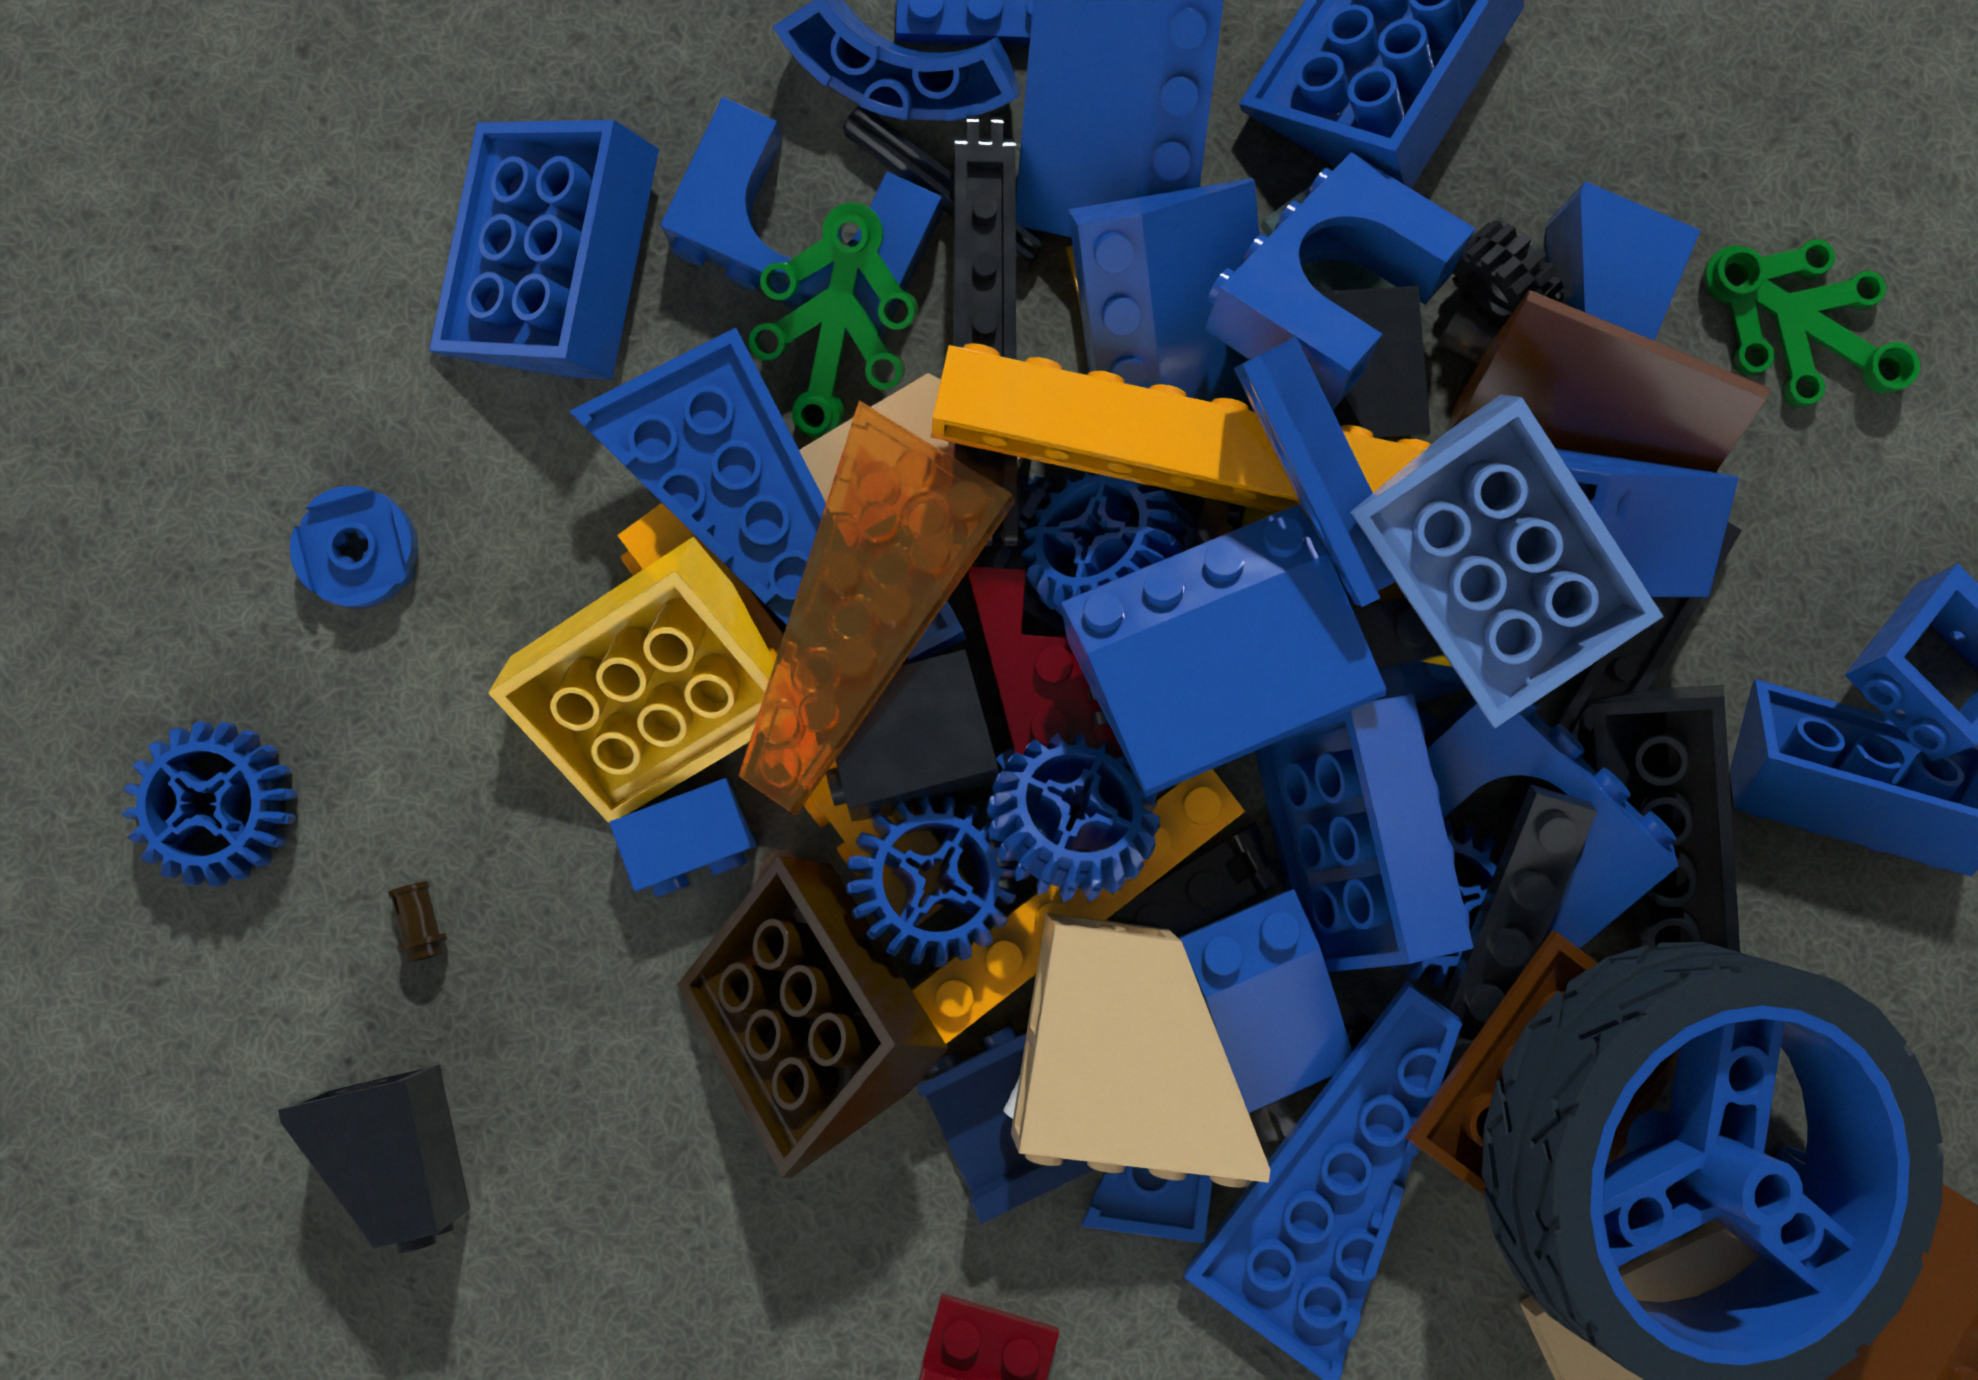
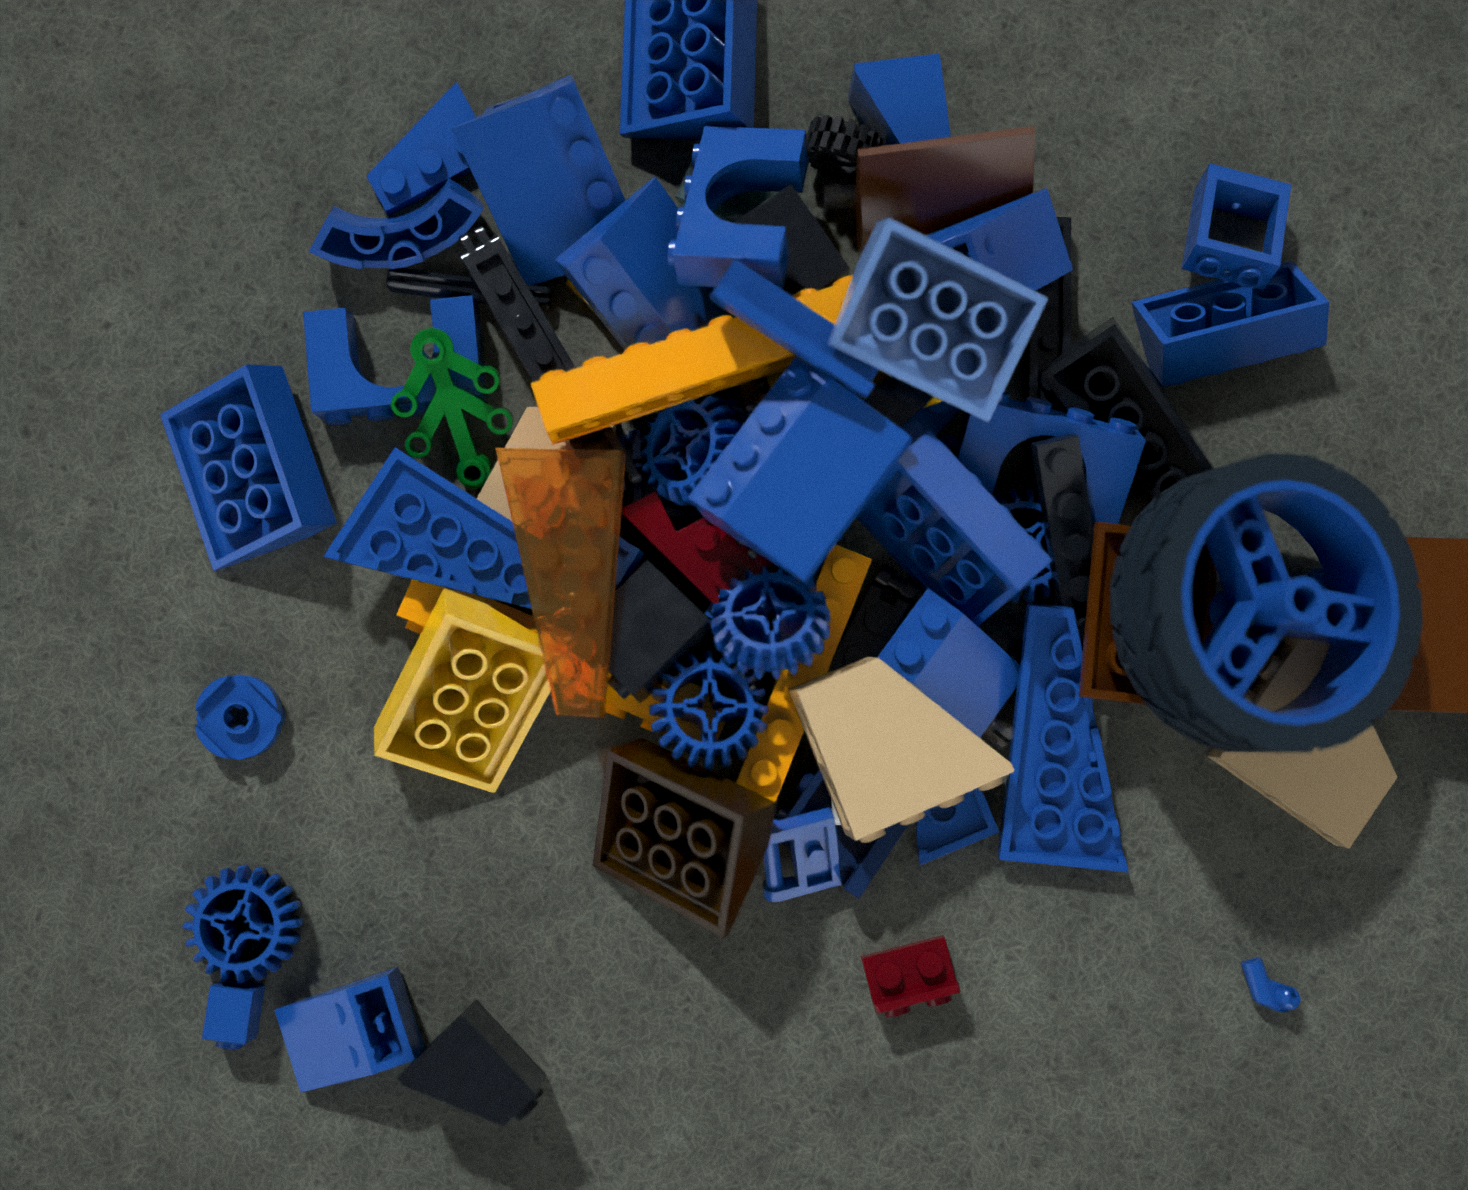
camera: 25 degrees left, 0 degrees up
dark brown pin [388,881,447,963] -> none
blue brick [609,778,757,898] -> none
green plant [1703,239,1920,408] -> none
none -> blue brick [202,980,265,1049]
none -> blue slope [275,967,425,1093]
none -> blue plate [762,807,841,902]

